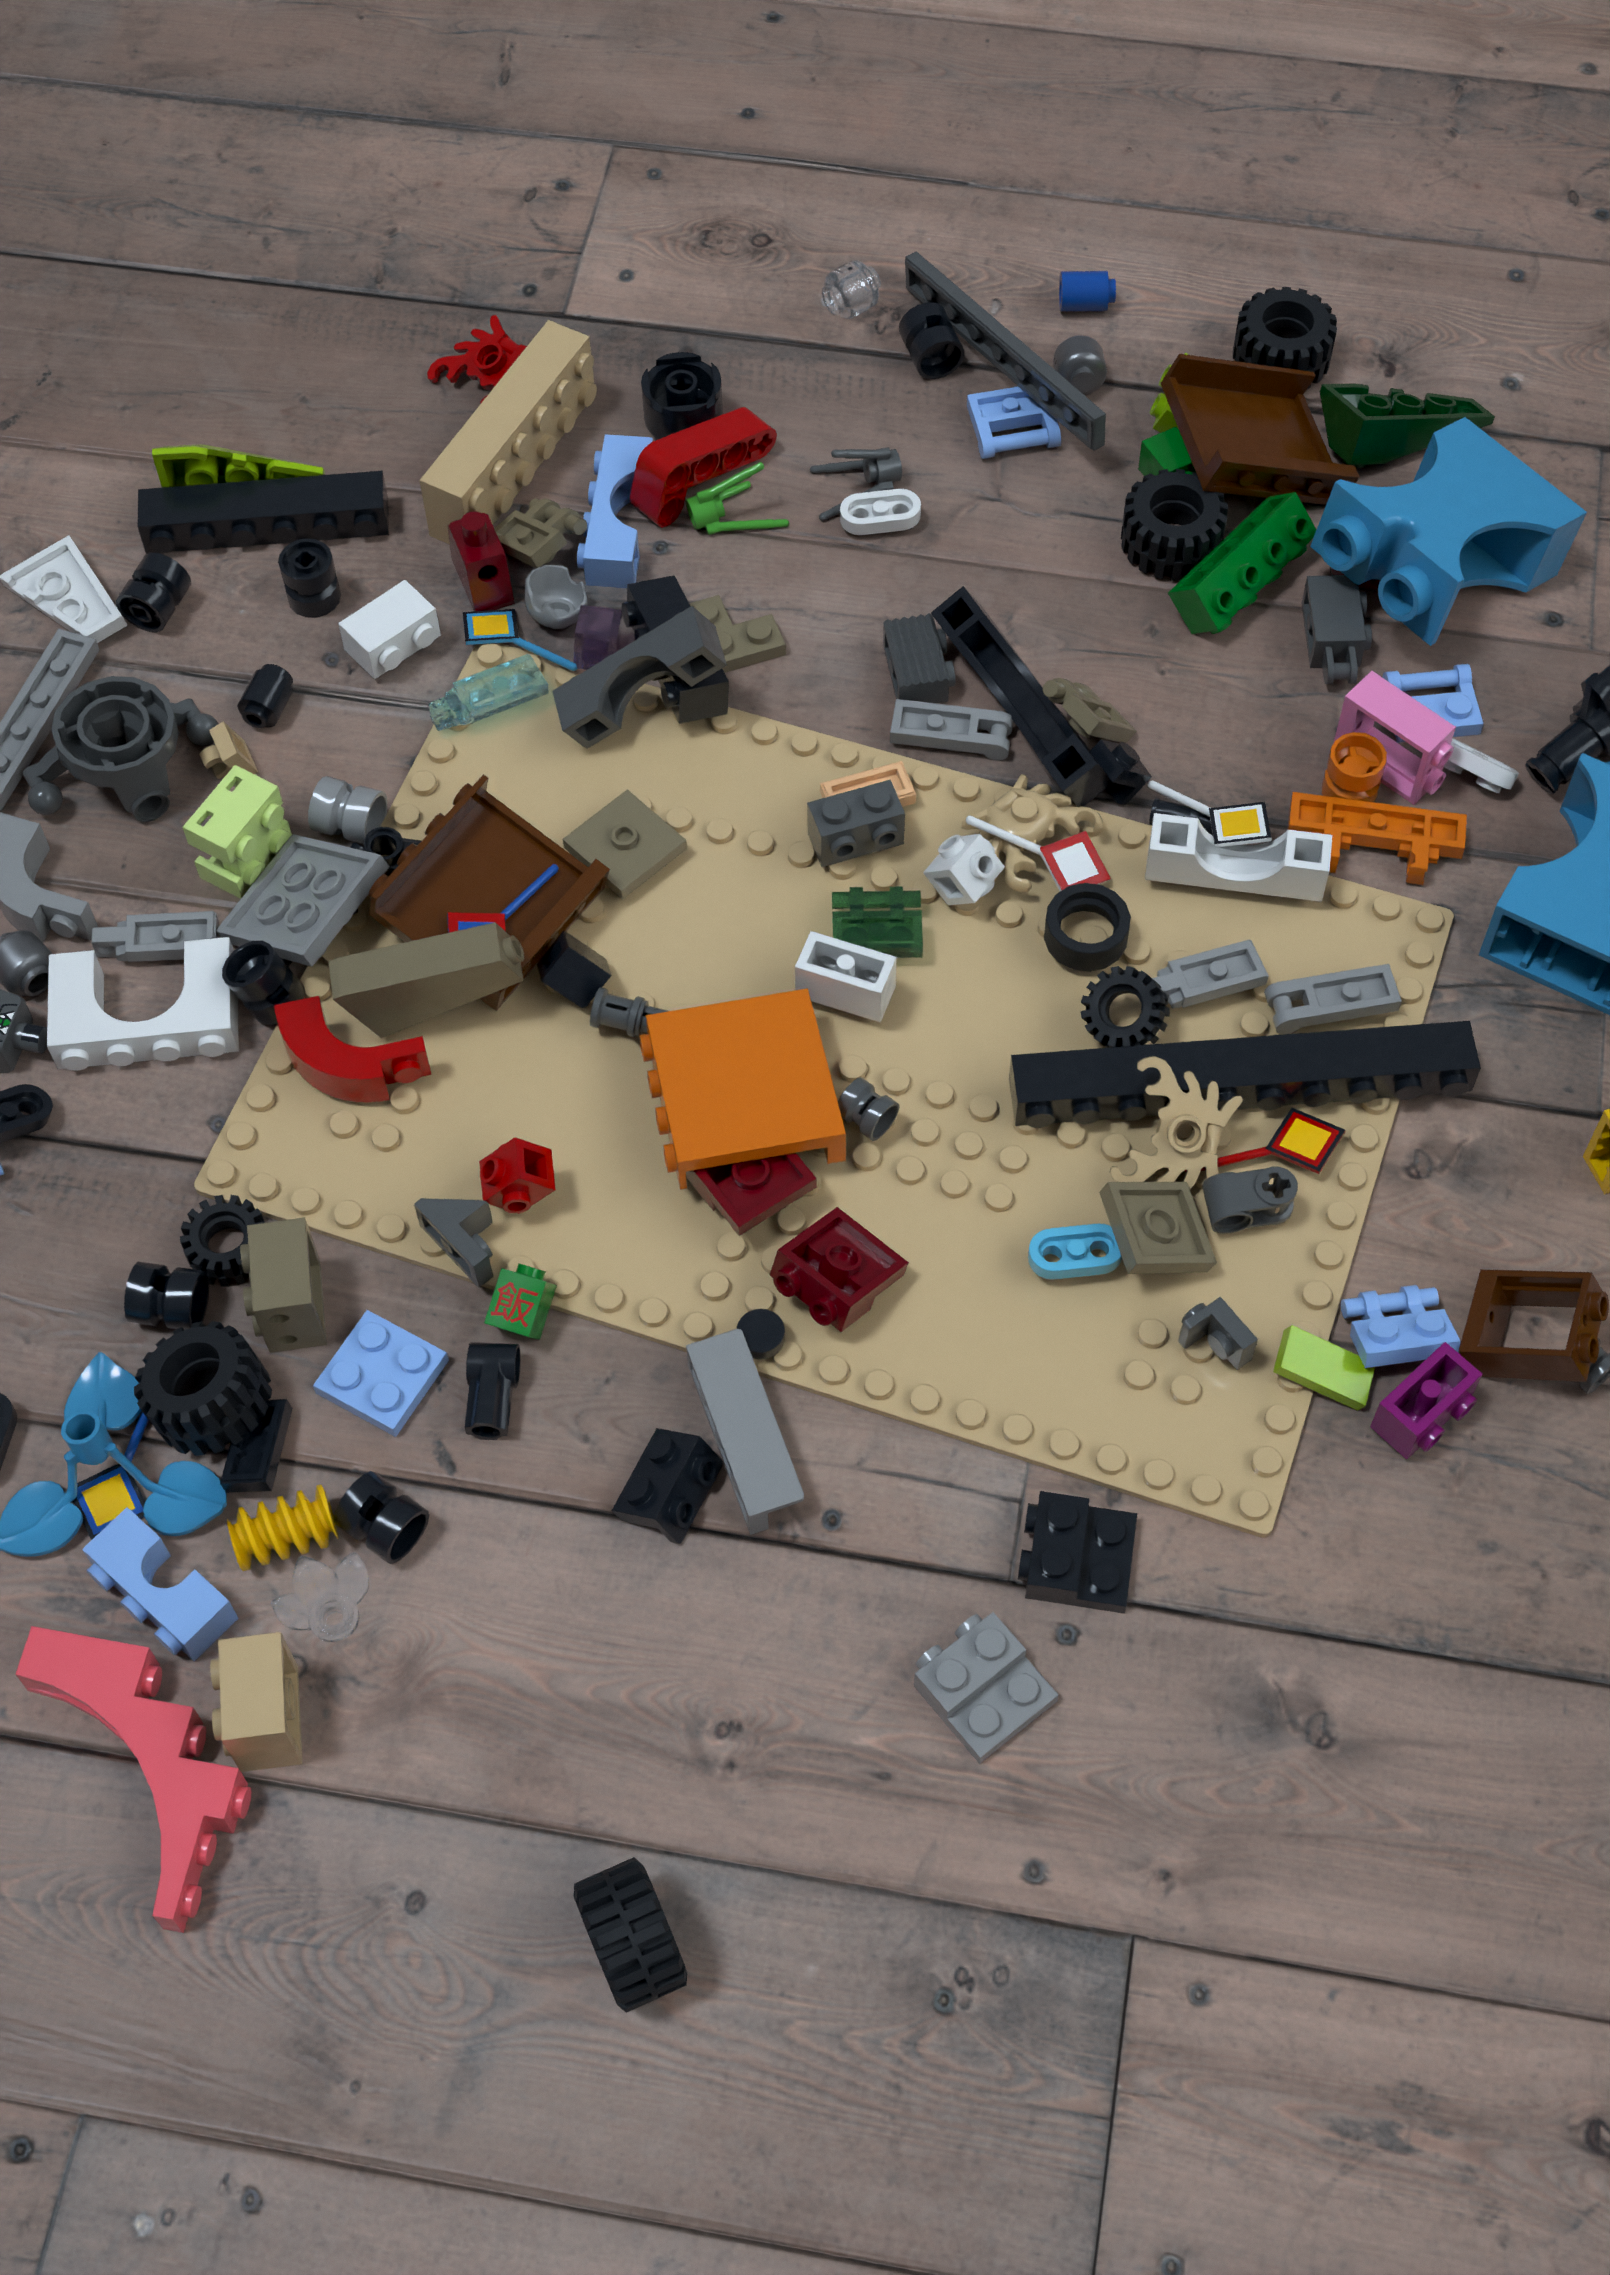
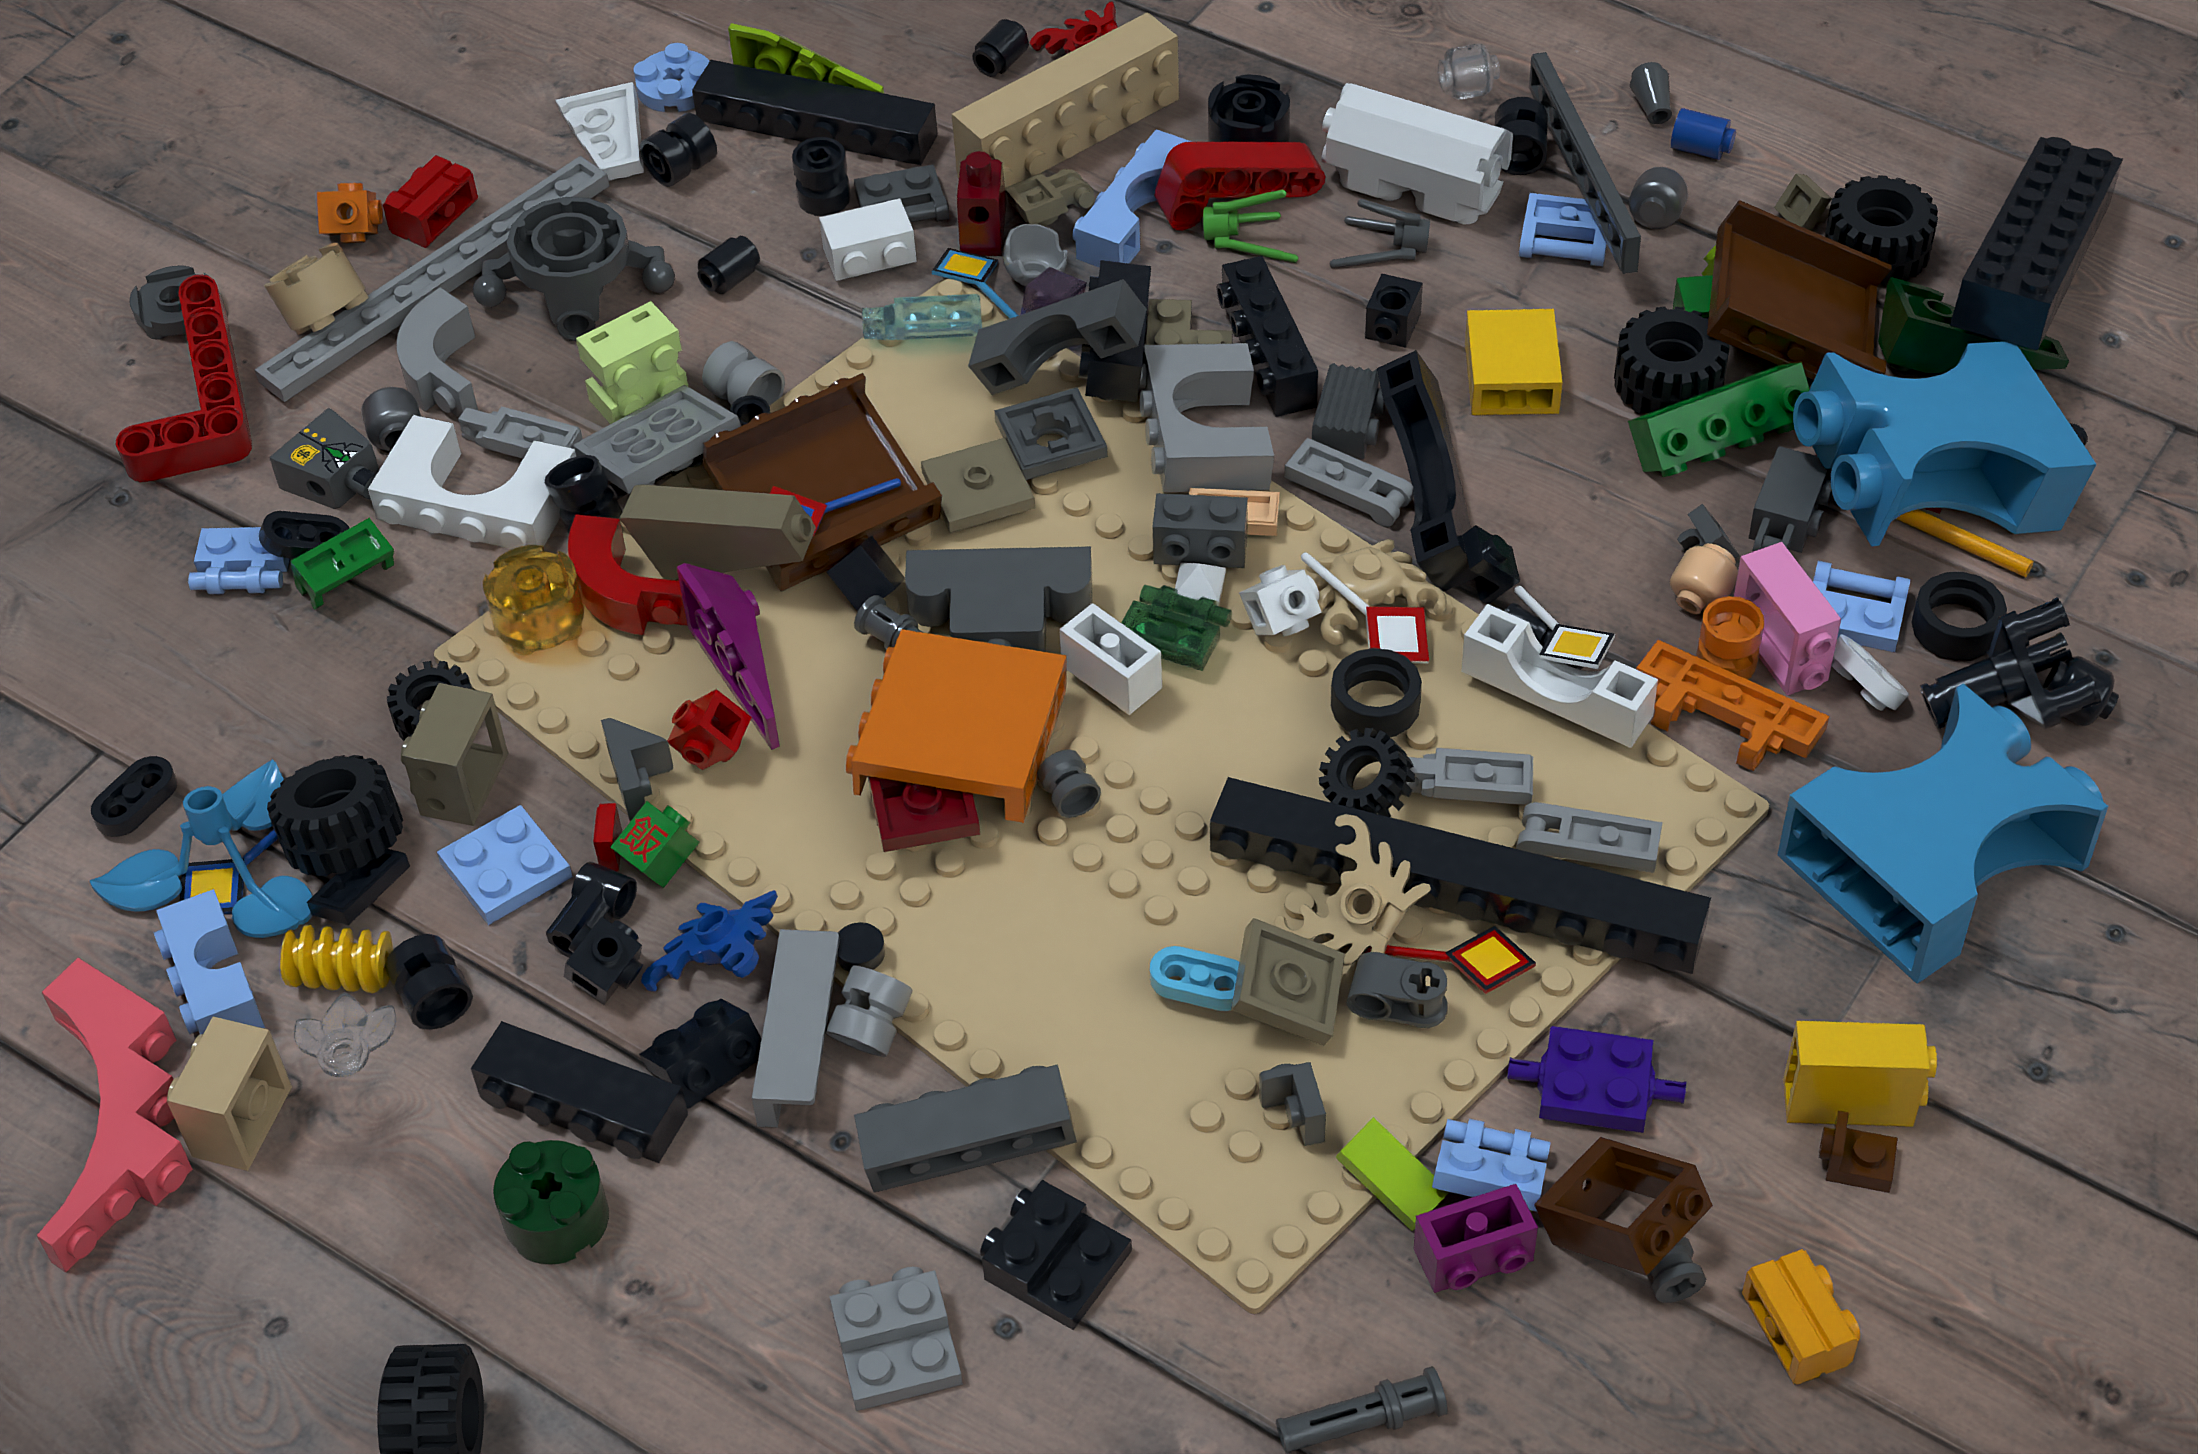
camera: 25 degrees right, 10 degrees down
black wheel [124,1262,210,1330] -> none
tan tile [199,721,258,779] -> none
dark red plate [769,1207,909,1332] -> none
white plate [840,489,921,535] -> none
dark tan plate [1043,678,1137,743] -> none
none -> green hinge [291,518,395,609]
none -> black brick [471,1021,688,1163]
none -> clear yellow brick [483,545,584,656]
none -> dark green brick [493,1140,609,1265]
none -> black brick [563,916,643,1005]
none -> red tile [593,803,623,871]
none -> light blue plate [634,43,709,112]
none -> blue animal [641,890,778,992]
none -> magenta wedge [676,563,780,750]
none -> light grey wheel [826,965,913,1057]
none -> dark grey plate [854,164,949,222]
none -> dark grey brick [854,1064,1077,1193]
none -> dark grey brick [905,546,1092,652]
none -> black brick [972,19,1029,77]
none -> dark grey piece [994,387,1108,480]
none -> light grey arch [1139,343,1274,492]
none -> white slope [1173,563,1226,606]
none -> black brick [1216,256,1318,417]
none -> dark grey pin [1276,1366,1448,1454]
none -> white brick [1322,83,1513,225]
none -> black brick [1365,273,1423,348]
none -> yellow brick [1465,309,1563,415]
none -> dark purple plate [1507,1026,1686,1133]
none -> dark grey cone [1630,62,1672,124]
none -> light nougat head [1670,543,1738,614]
none -> dark grey tile [1677,504,1740,558]
none -> dark tan tile [1774,173,1832,231]
none -> light orange bar [1896,509,2034,577]
none -> black tyre [1911,572,2007,660]
none -> black brick [1950,137,2123,351]

